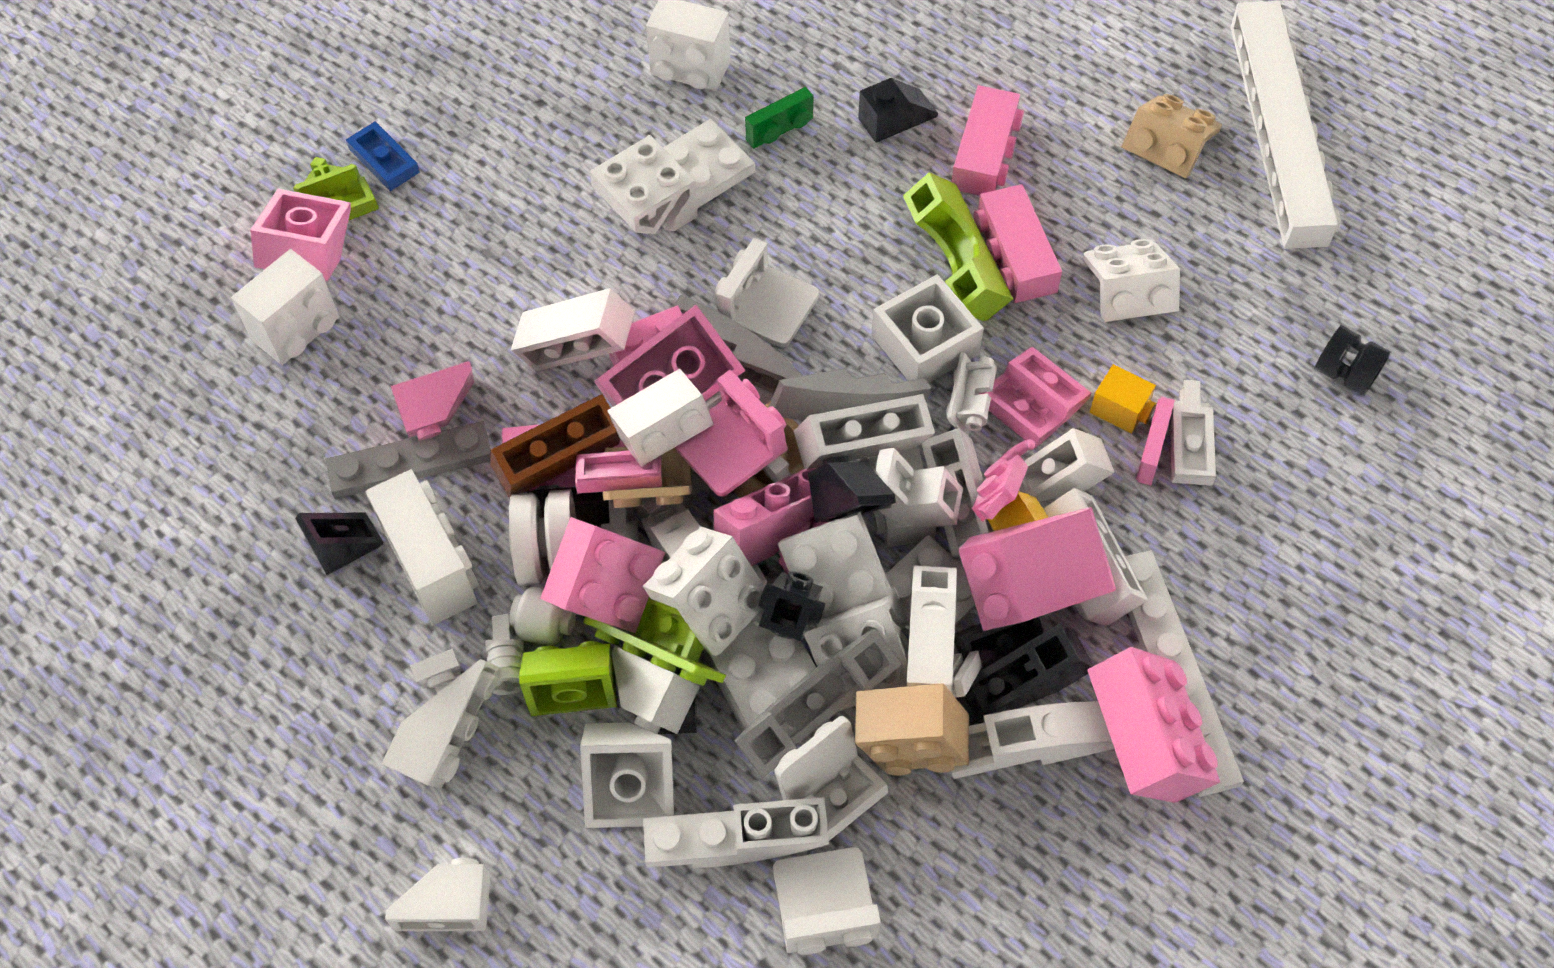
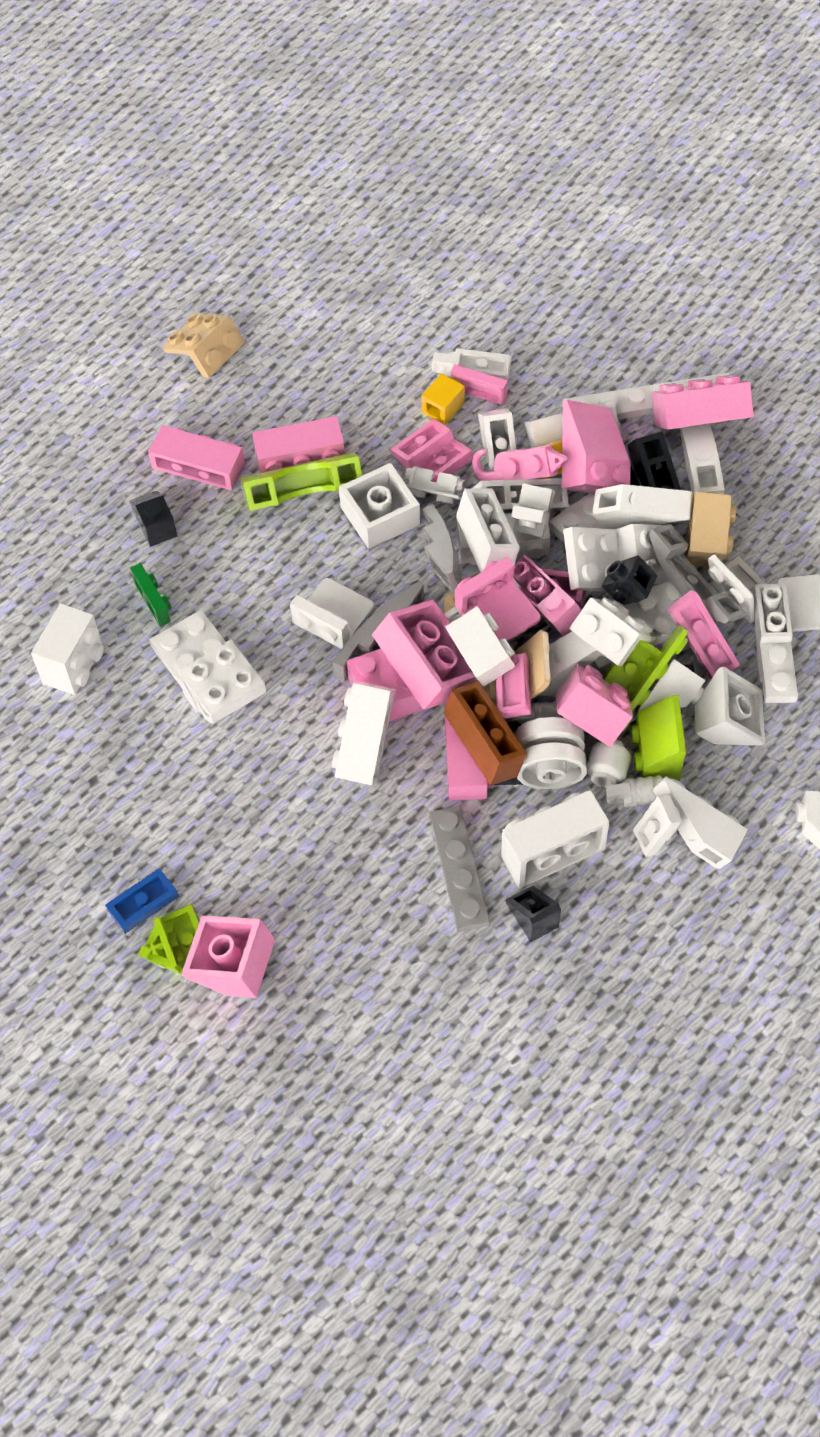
camera: 85 degrees left, 0 degrees up
white brick [231,248,339,366] -> none
bright pink slope [391,361,474,440] -> none
black slope [808,456,896,523] -> none
white bracket [1084,239,1180,322] -> none
white brick [1231,1,1341,249] -> none
black wheel [1314,325,1391,396] -> none
none -> bright pink plate [667,590,740,680]

